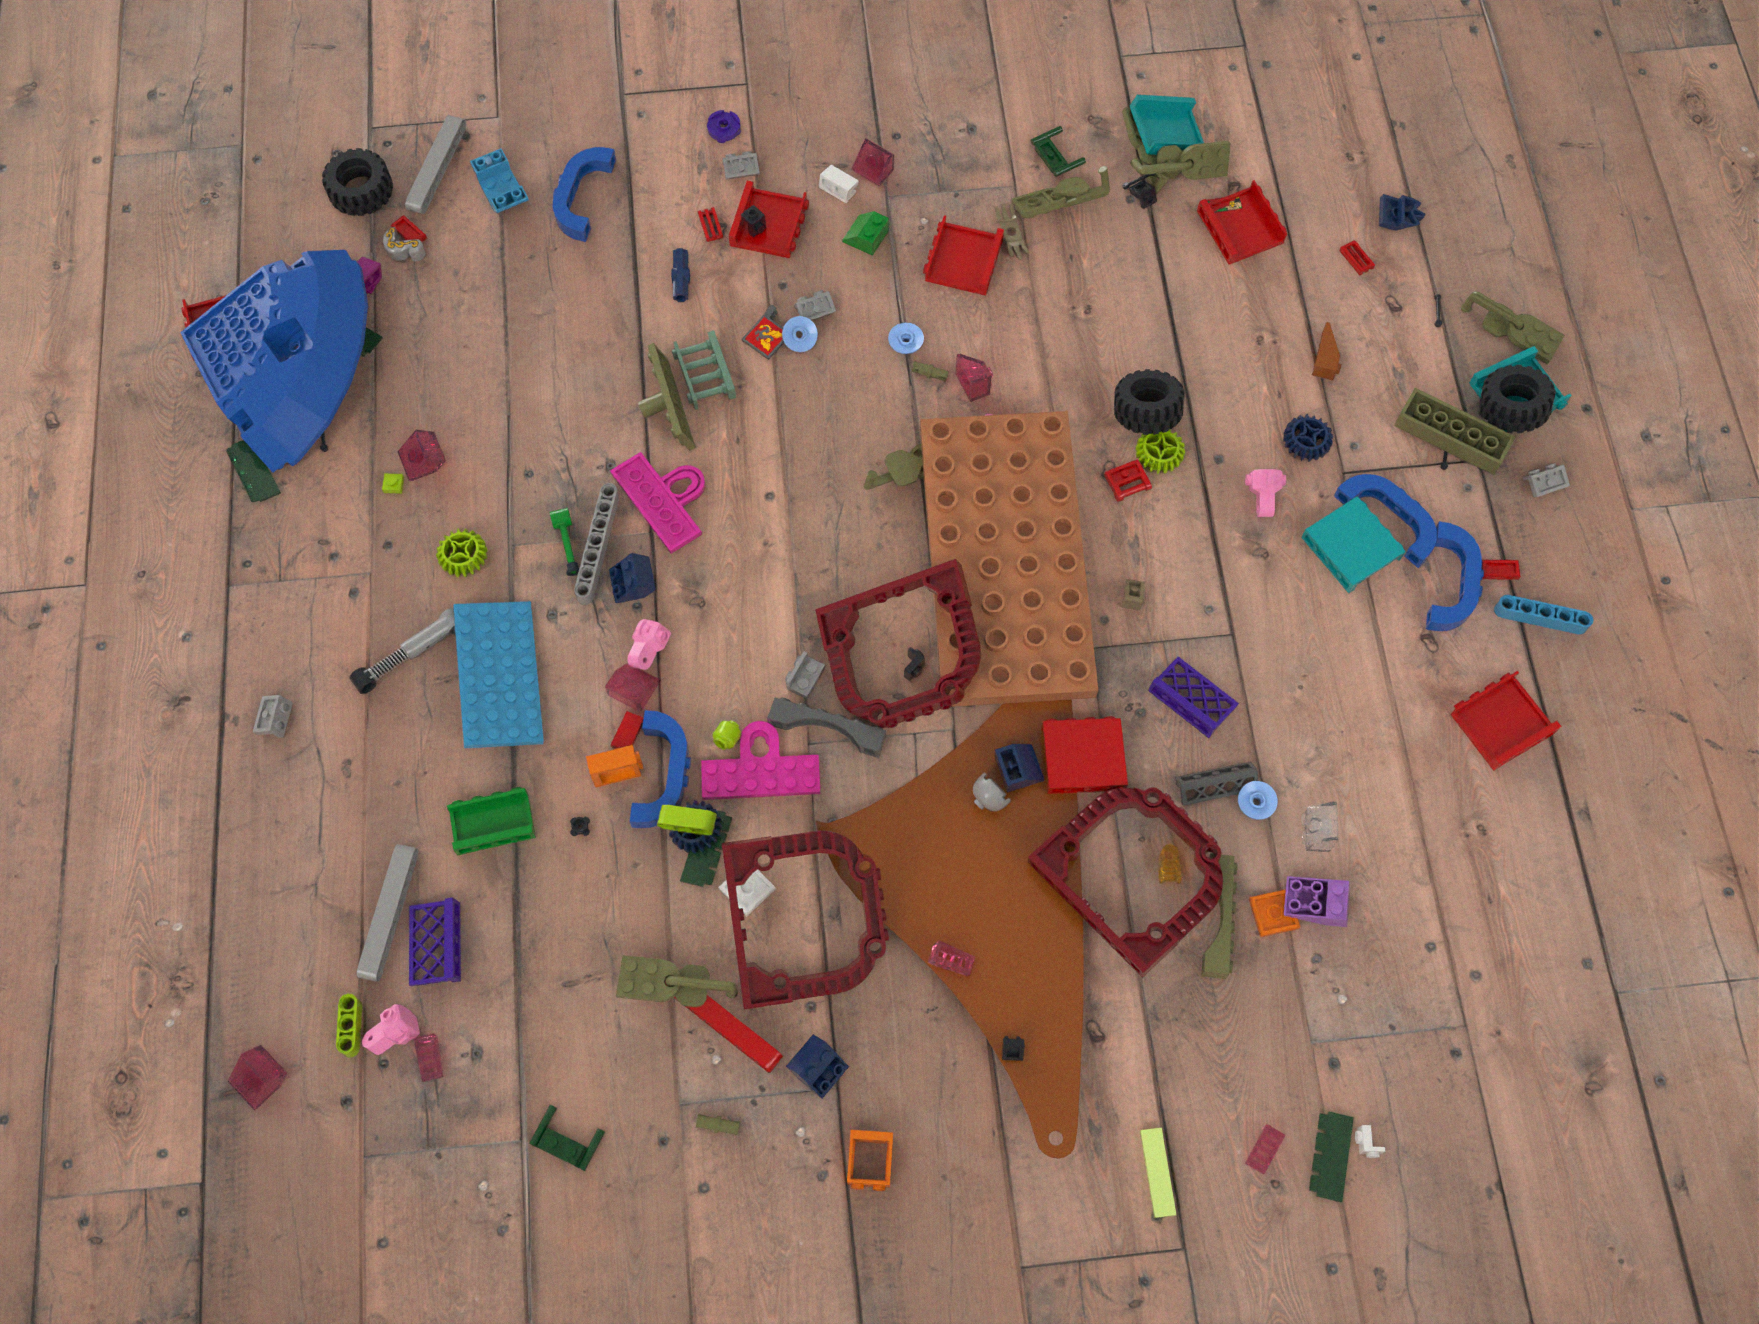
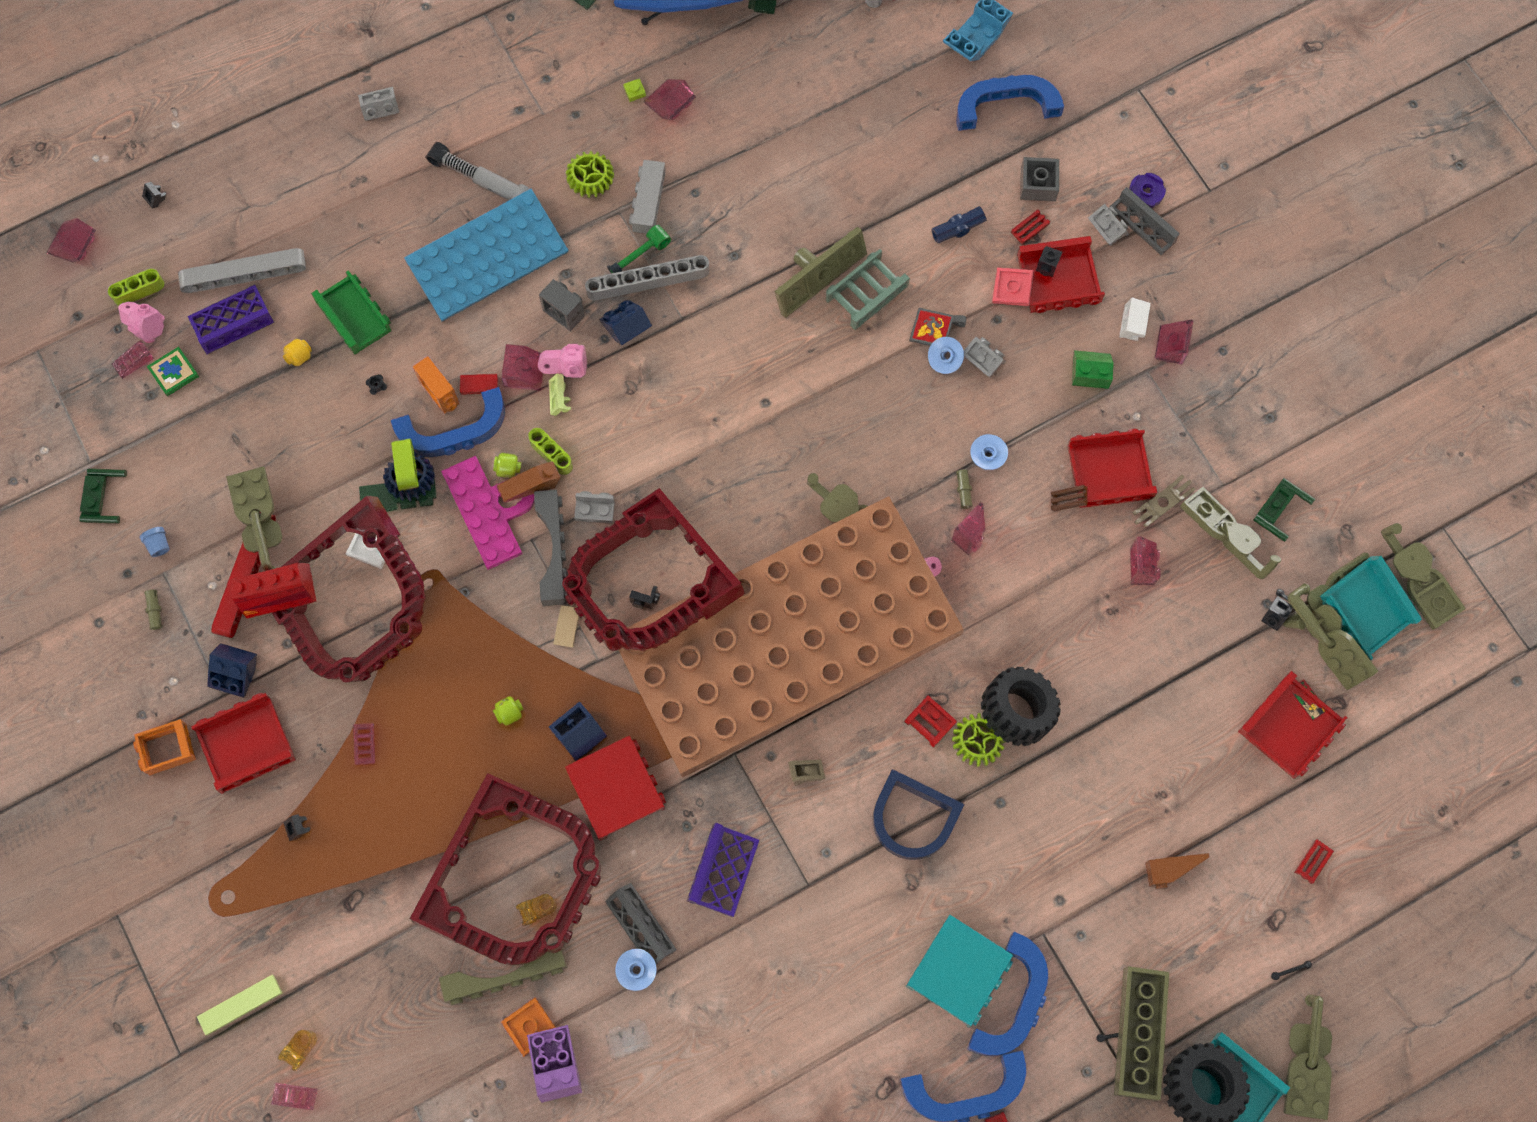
camera: 65 degrees right, 5 degrees up
dark pink plate [610,452,705,554] -> none
light grey cylinder [973,772,1011,811] -> none
bright pink piece [1245,469,1286,517] -> none
dark blue gear [1283,413,1333,462] -> none
dark blue plate [1379,194,1426,231] -> none
none -> medium blue piece [139,527,170,557]
none -> black tile [142,182,166,208]
none -> tile [147,347,200,397]
none -> red panel [191,693,296,794]
none -> red slope [229,563,317,619]
none -> clear yellow piece [278,1030,317,1071]
none -> yellow head [283,339,312,366]
none -> lime head [493,696,524,726]
none -> dark orange slope [497,461,560,503]
none -> lime beam [528,428,573,475]
none -> dark grey brick [539,279,585,332]
none -> yellowish green plate [549,374,571,416]
none -> tan slope [554,605,579,648]
none -> light grey brick [629,160,666,234]
none -> dark blue window [873,769,965,860]
none -> coral tile [992,267,1034,306]
none -> dark grey brick [1020,157,1060,201]
none -> reddish brown tile [1051,485,1087,512]
none -> dark grey fence [1110,187,1180,255]
none -> clear pink slope [1130,536,1161,585]
none -> olive plate [1381,523,1466,630]

